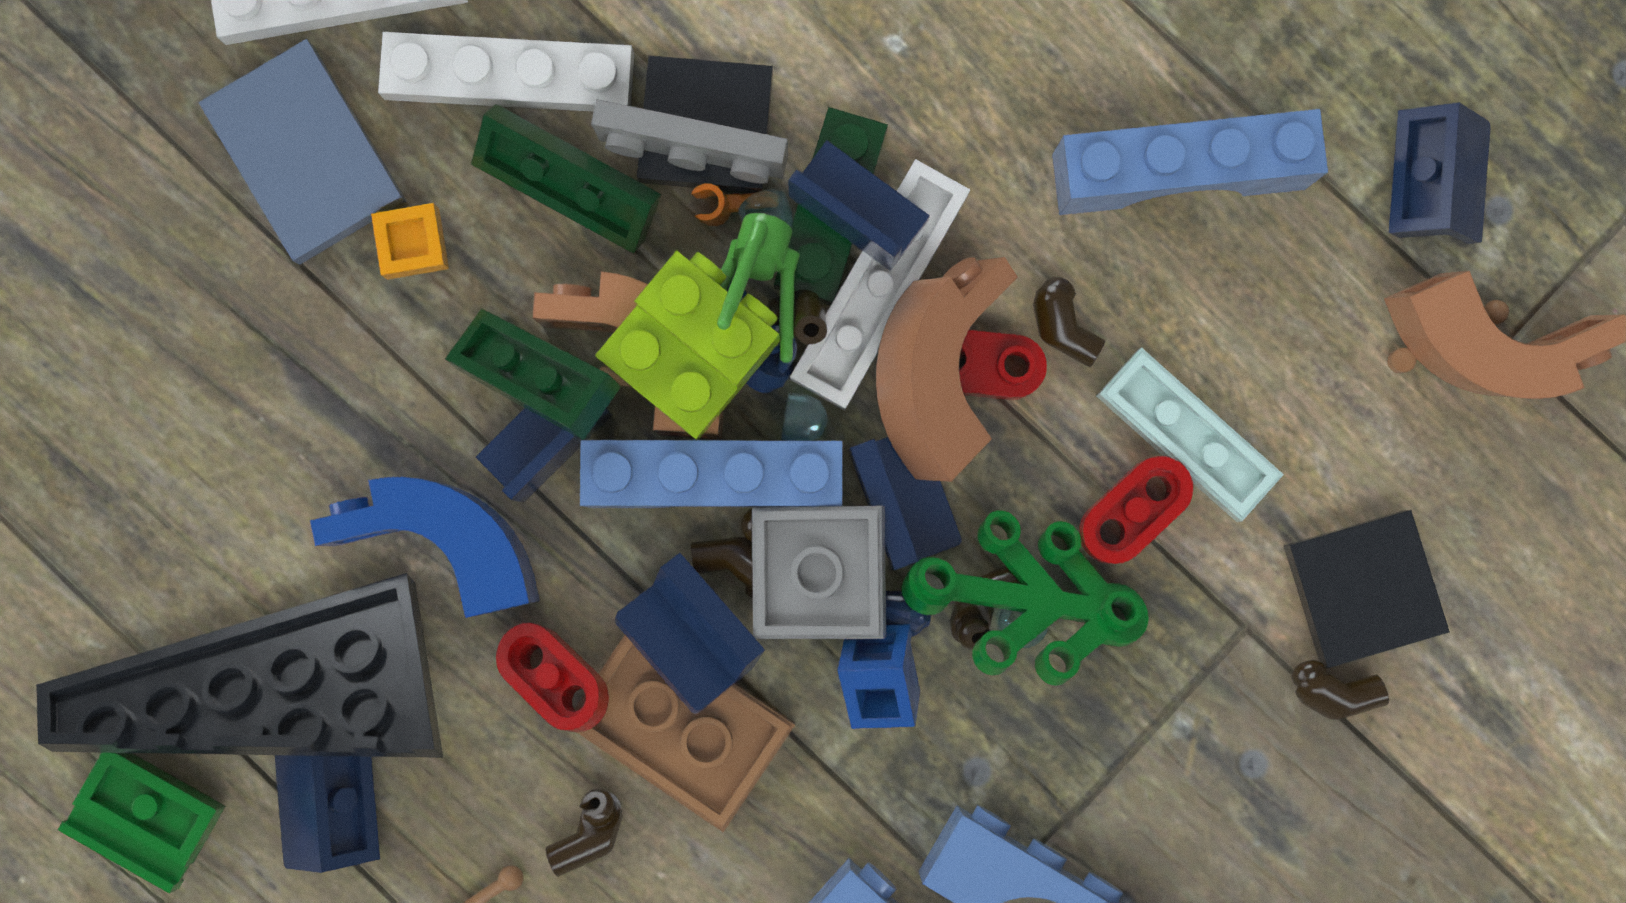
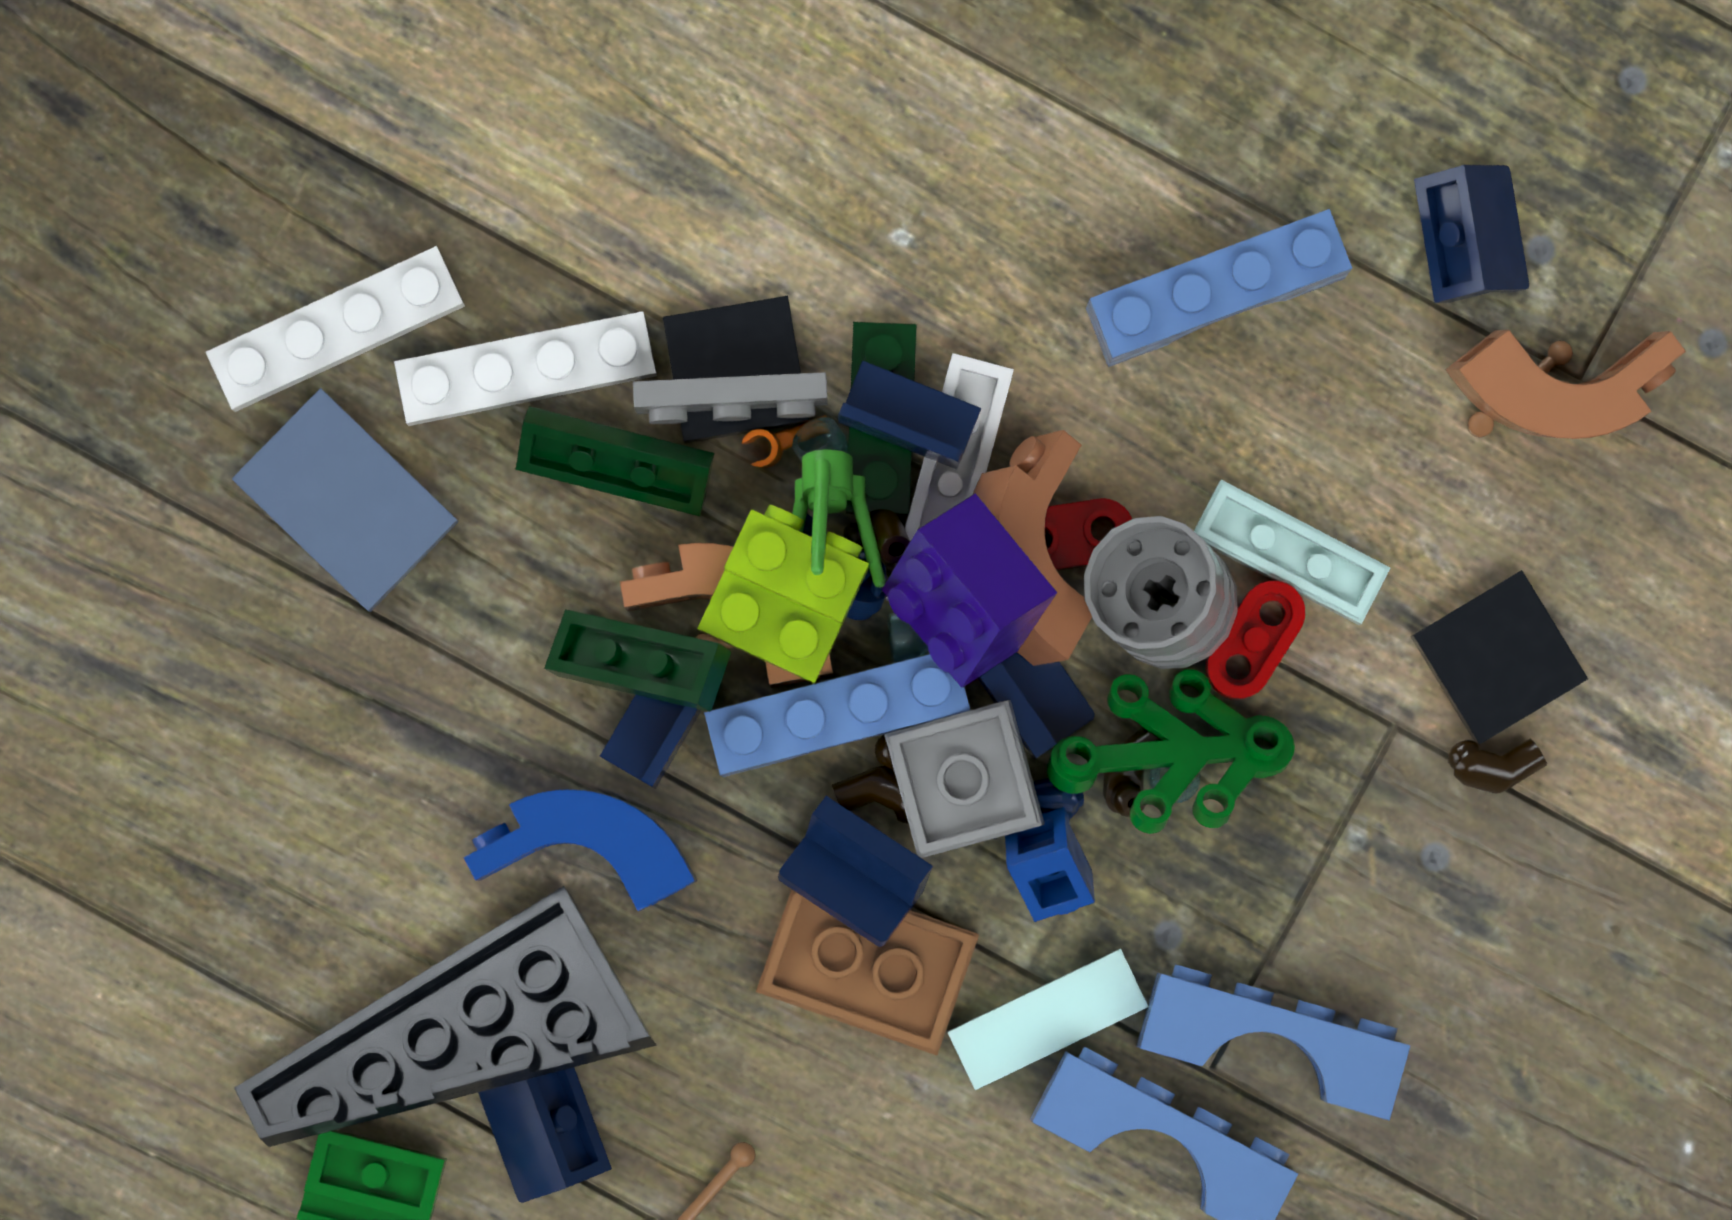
camera: 15 degrees left, 0 degrees up
light orange plate [371,203,449,280] -> none
red plate [496,623,609,732] -> none
dark brown arm [545,789,623,877] -> none
dark brown arm [1033,277,1106,368] -> none
none -> dark purple brick [882,493,1057,688]
none -> light aqua tile [947,949,1149,1090]
none -> light grey wheel [1084,516,1238,669]

